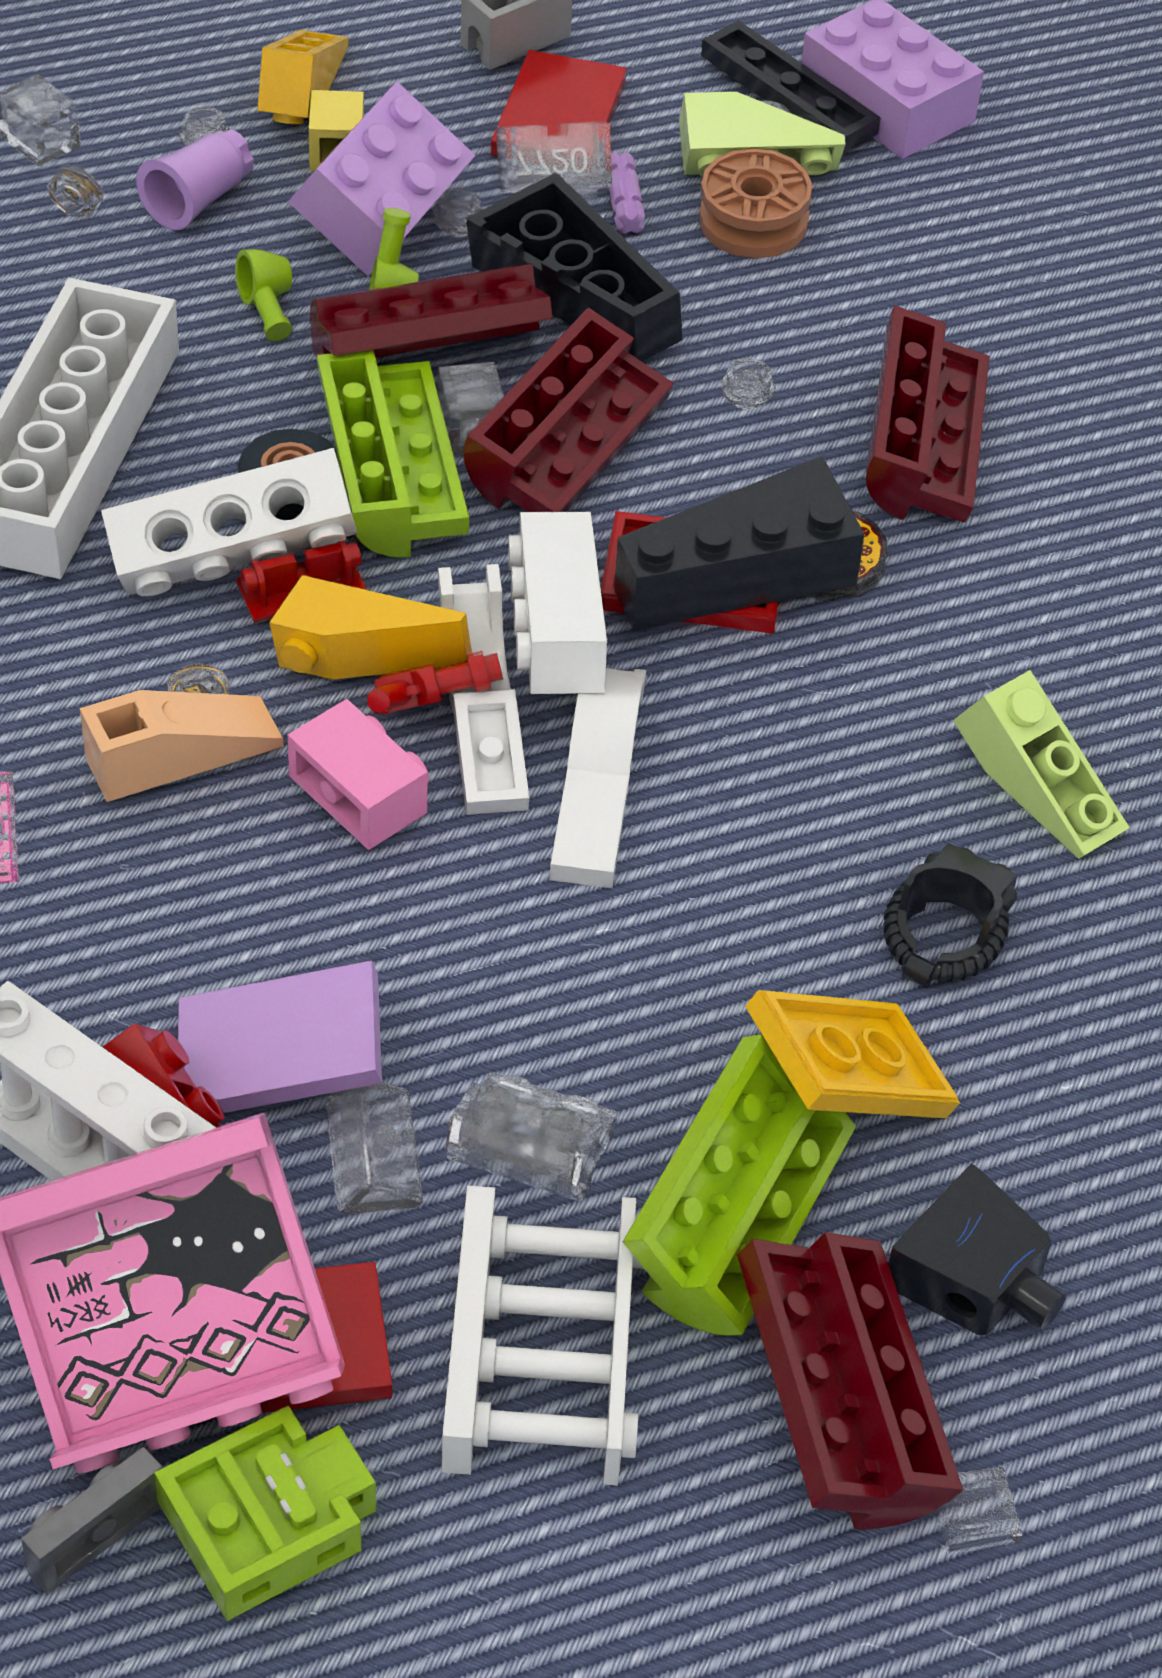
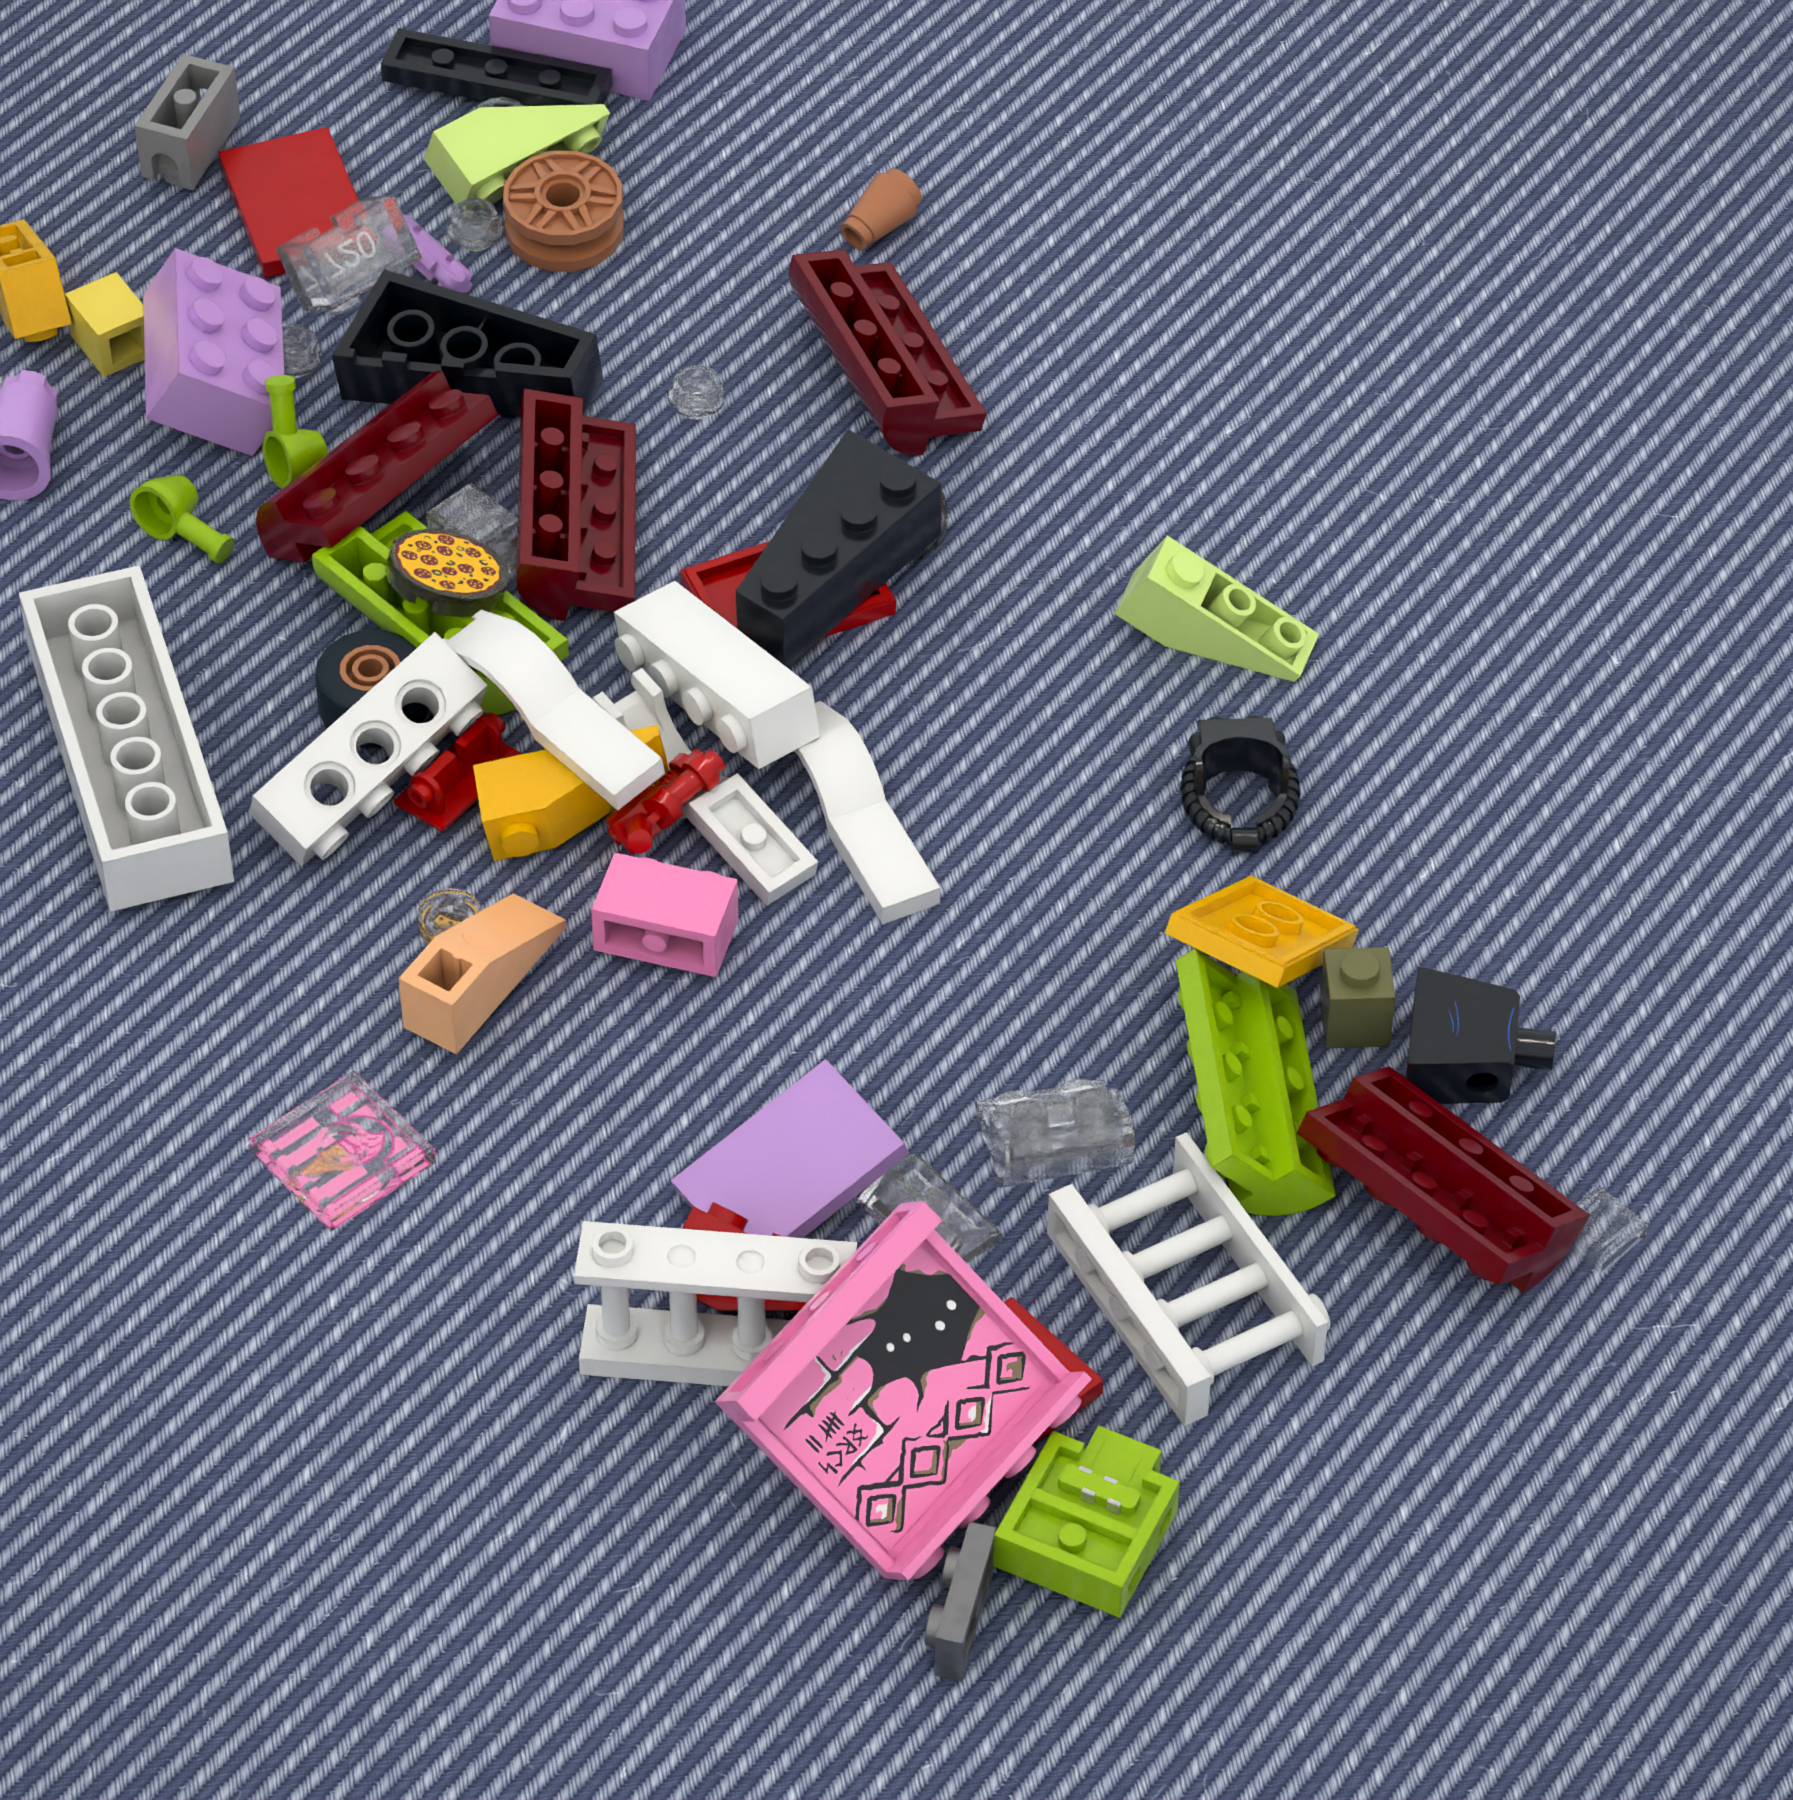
camera: 30 degrees left, 0 degrees up
none -> tile [385,529,510,617]
none -> white piece [443,610,665,811]
none -> clear plate [447,198,504,251]
none -> nougat cone [840,168,922,251]
none -> olive brick [1319,947,1395,1048]

